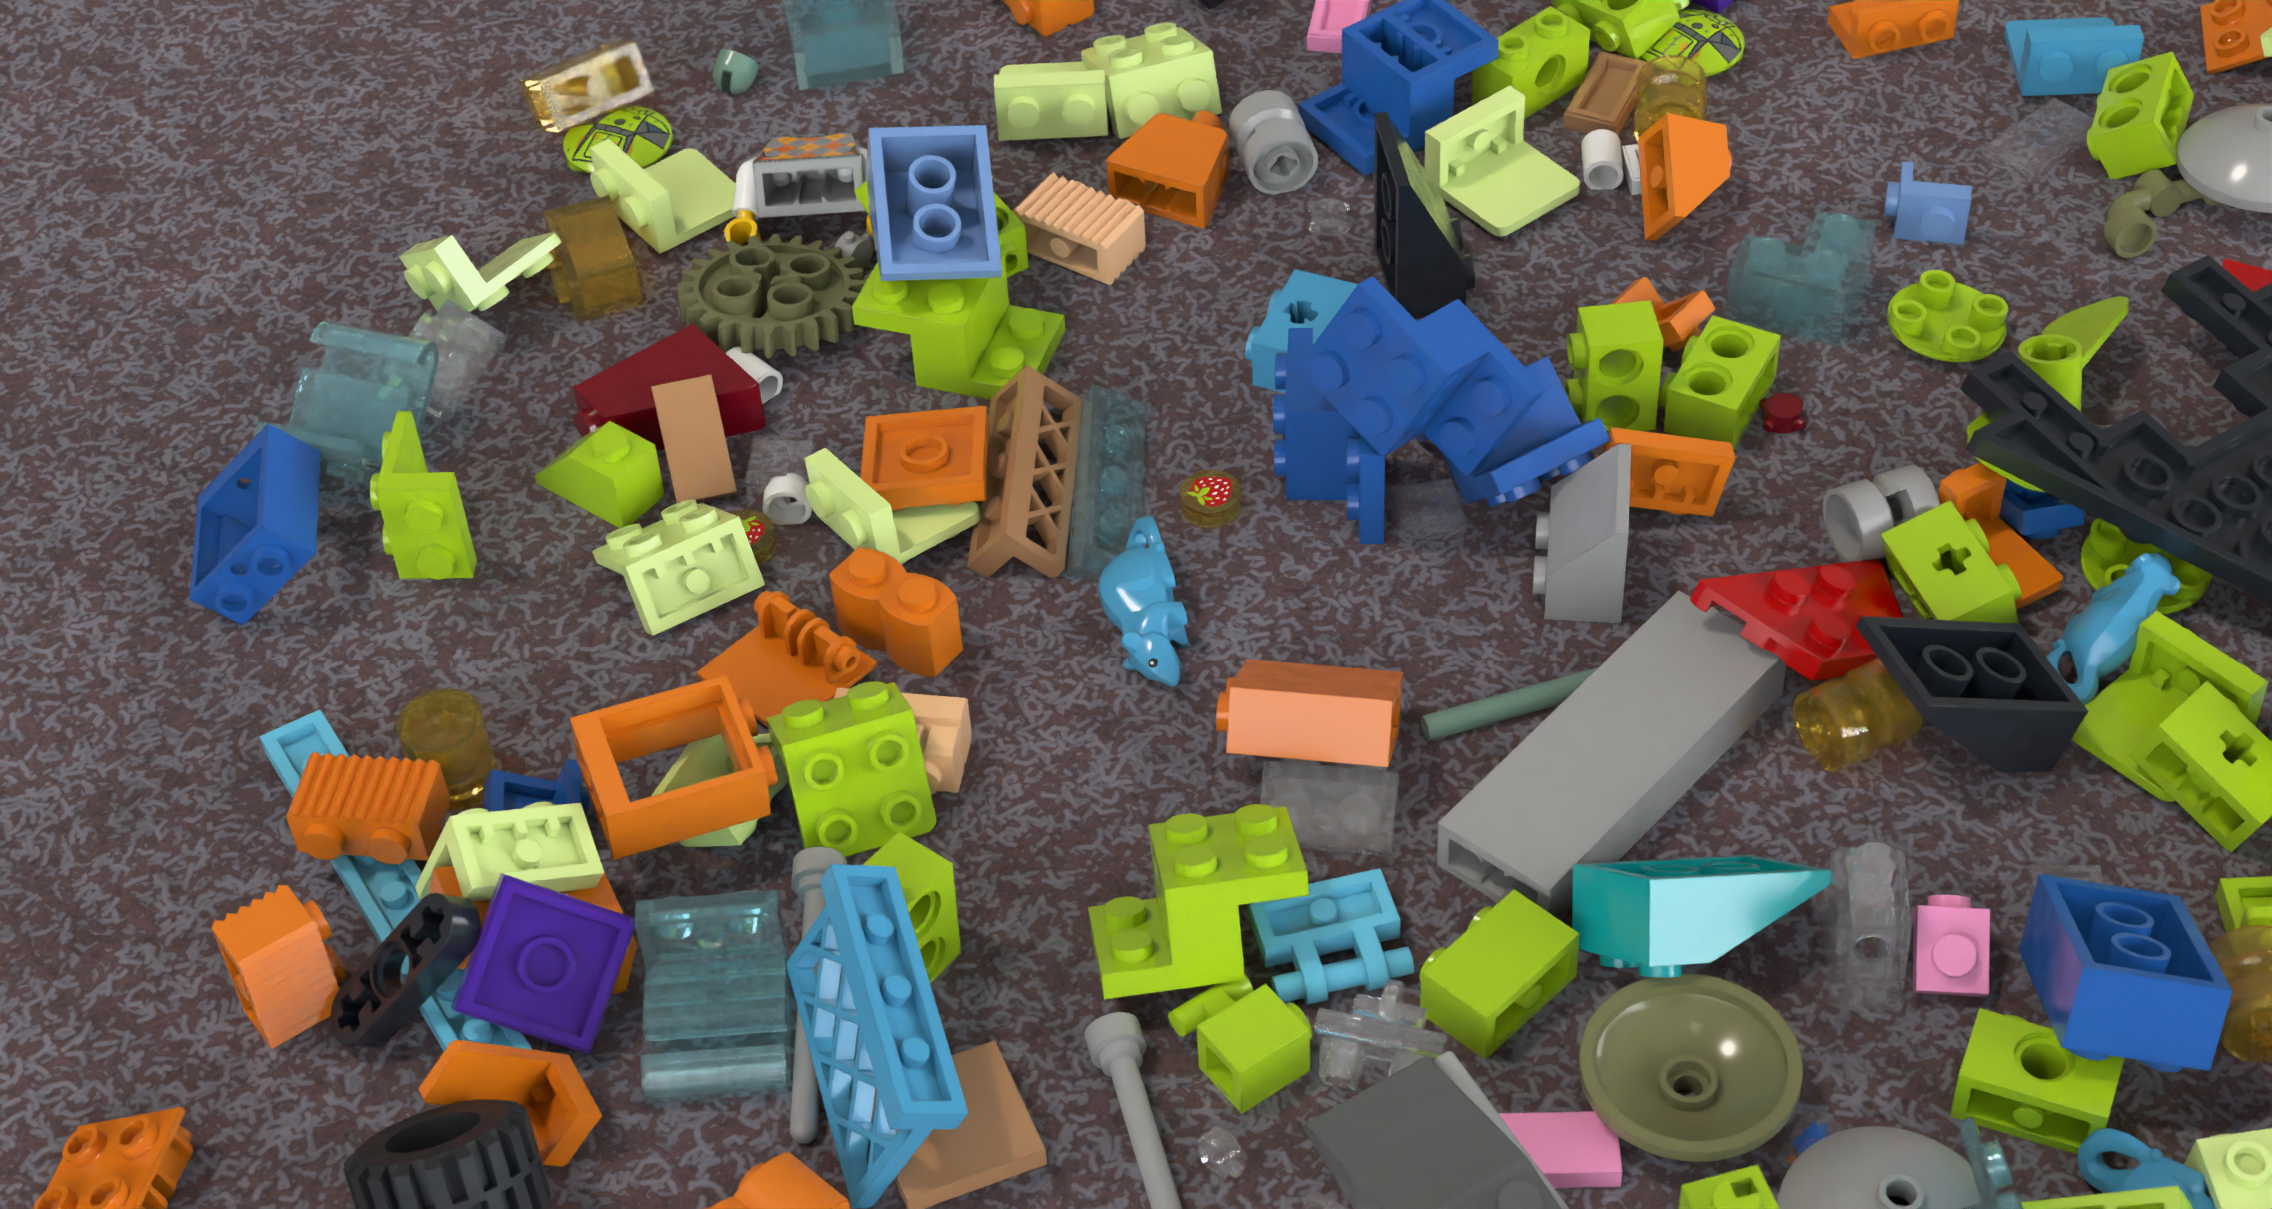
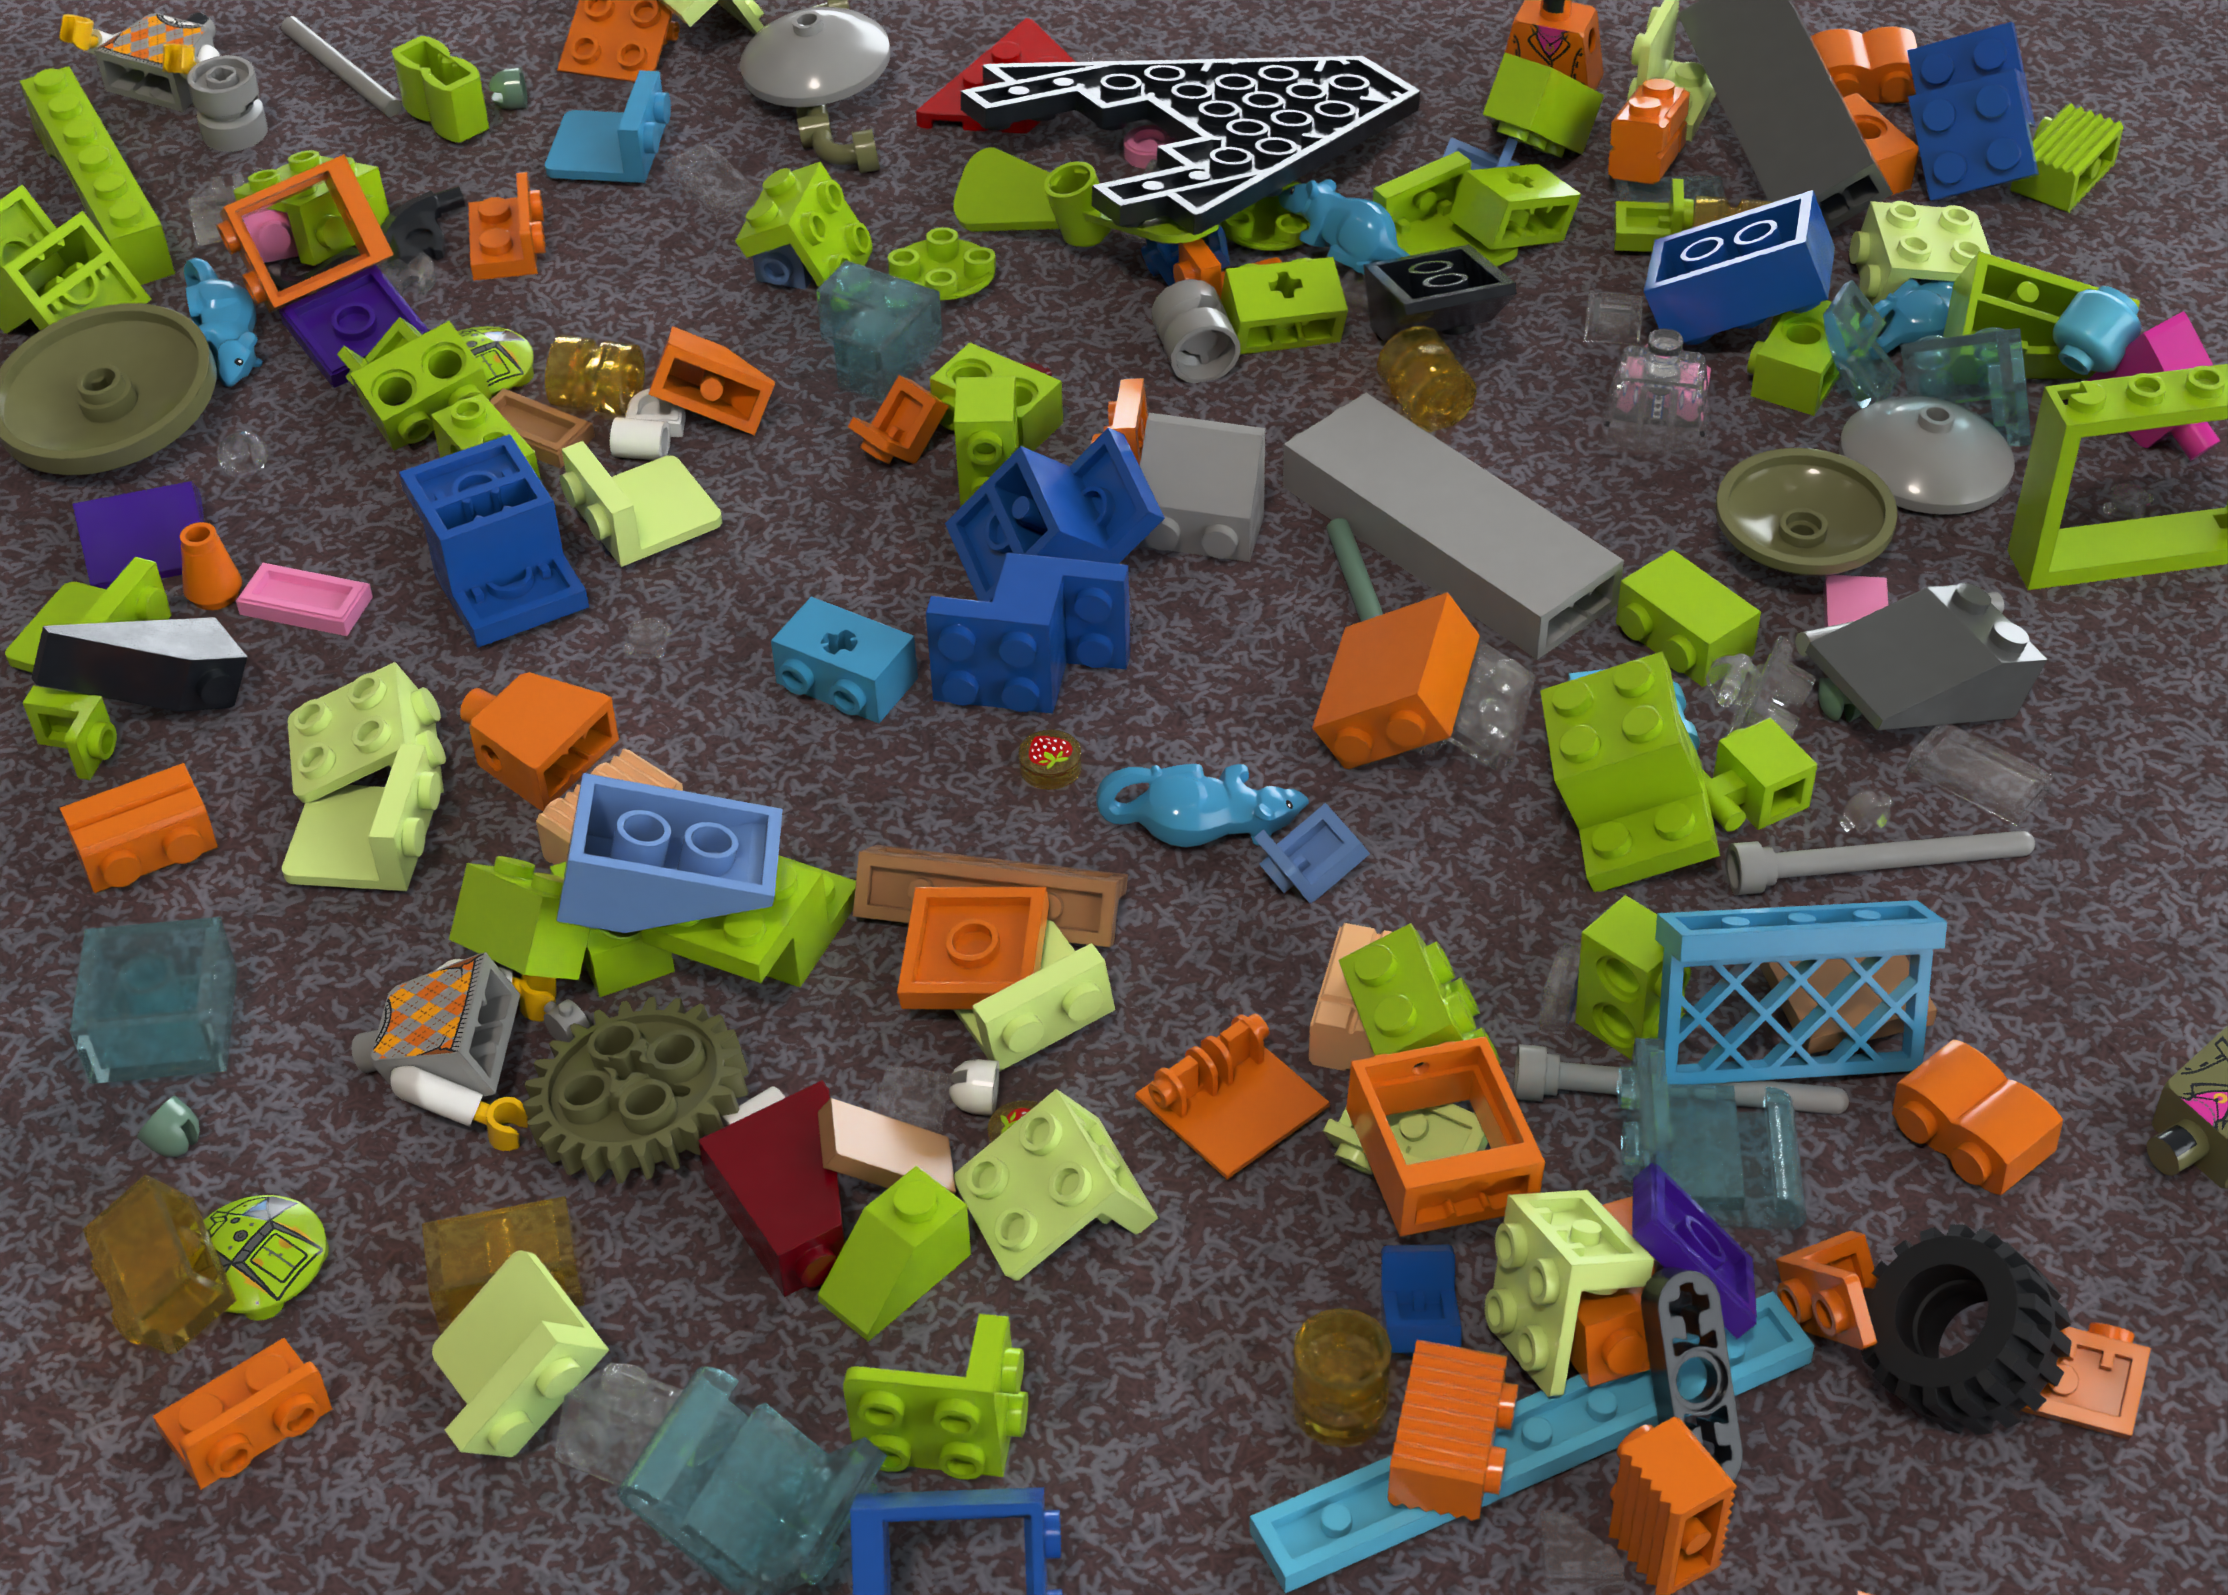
camera: 85 degrees left, 0 degrees up
yellowish green bracket [590,139,736,254] -> none
orange brick [829,548,963,677] -> none
clear light blue slope [1063,384,1146,580] -> none
light grey wheel [1229,90,1318,195] -> none
blue bracket [1296,276,1546,477] -> none
black slope [1374,112,1475,319] -> none
teal slope [1572,855,1831,978] -> none
red wing [1689,559,1903,681] -> none
lime brick [2087,51,2194,180] -> none
none -> orange bracket [153,1338,332,1490]
none -> lime bracket [735,161,872,307]
none -> medium blue bracket [1254,803,1370,903]
none -> clear light blue slope [1823,280,1902,409]

